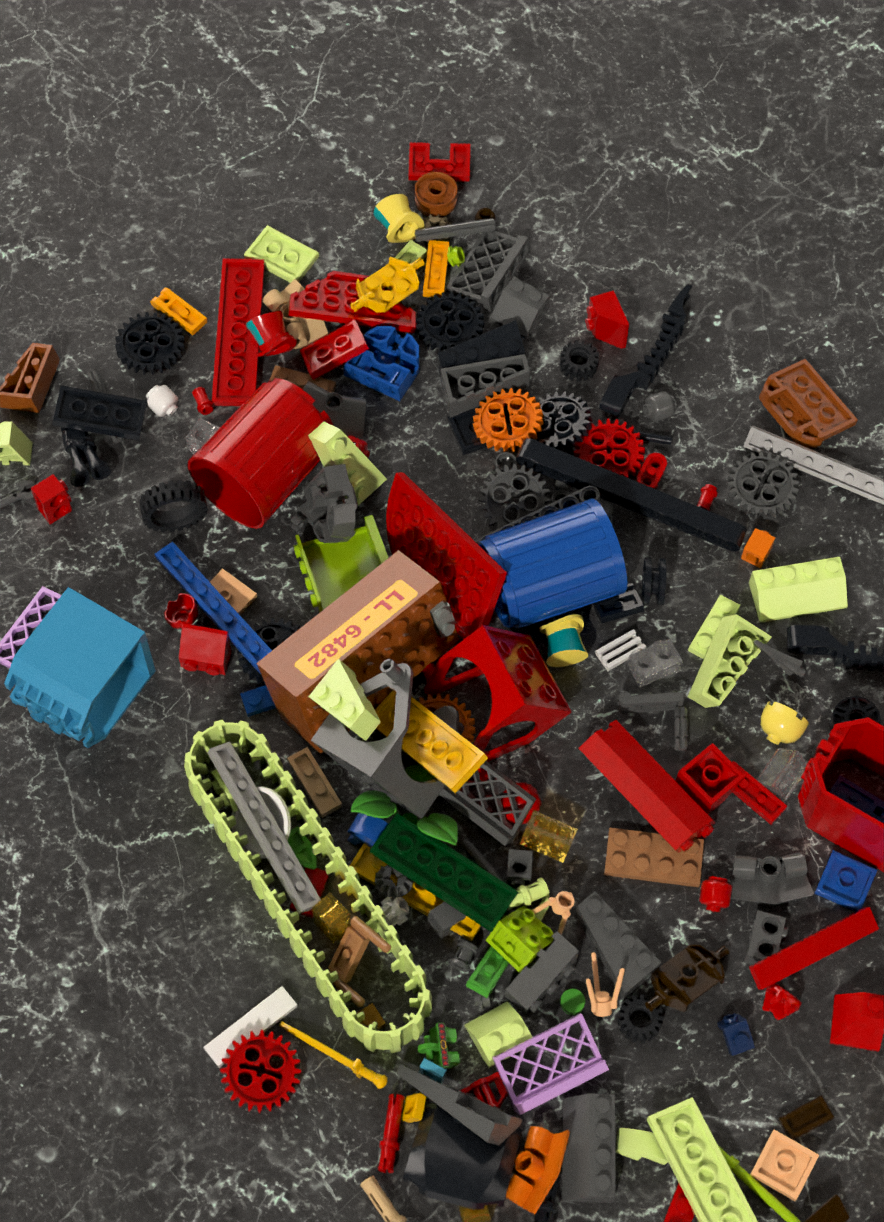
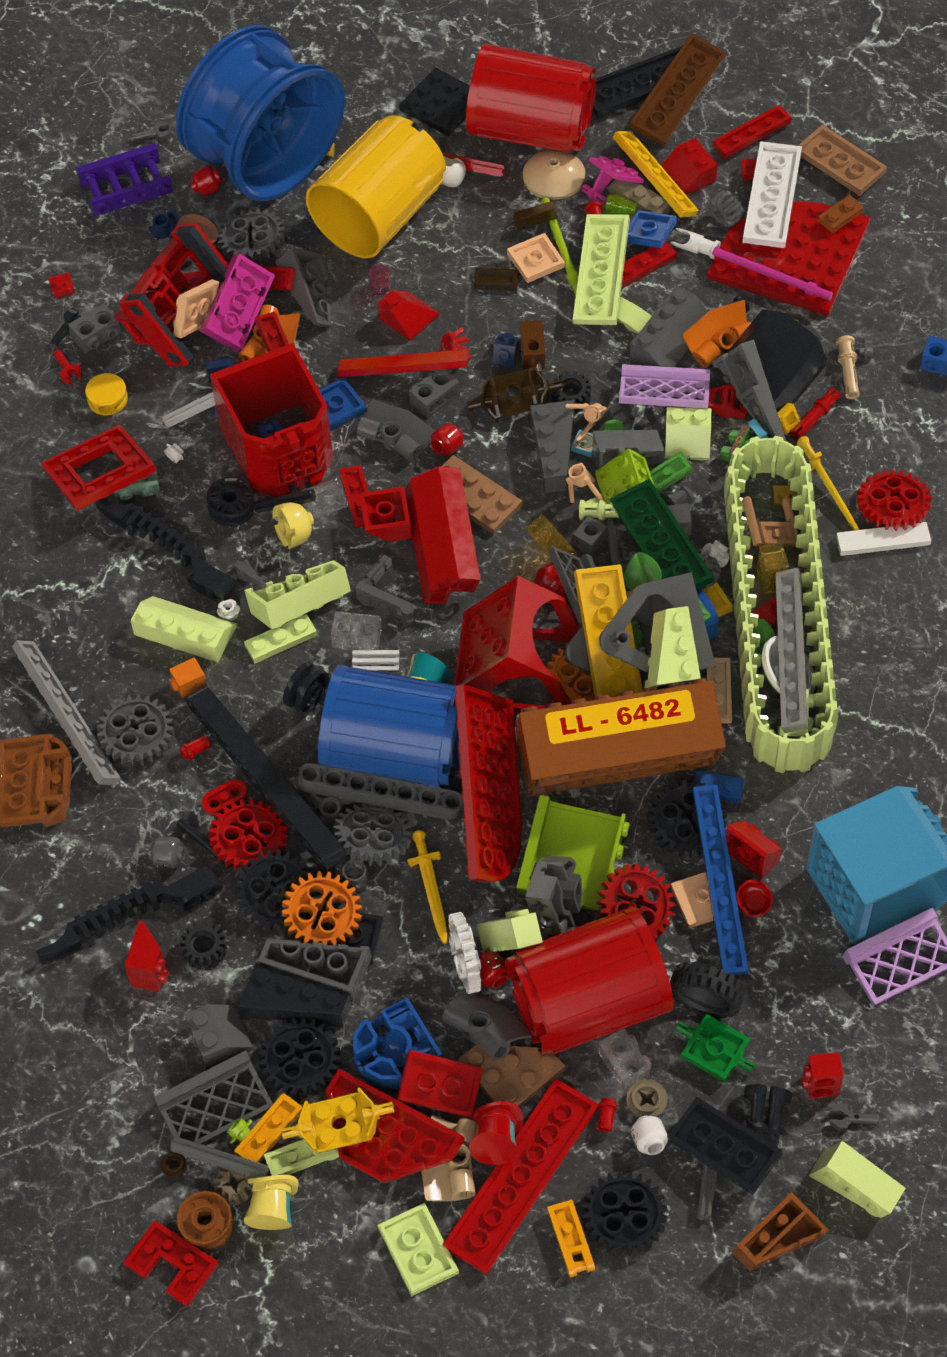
camera: 145 degrees left, 5 degrees down
none -> white plate [217,599,240,621]
none -> black axle [254,489,316,513]
none -> yellow sword [407,830,447,944]
none -> white gear [448,912,481,994]
none -> reddish brown torso [520,320,545,374]
none -> tile [571,429,593,457]
none -> red gear [596,863,676,939]
none -> dark tan gear [626,1079,668,1117]
none -> green plate [676,1014,756,1083]

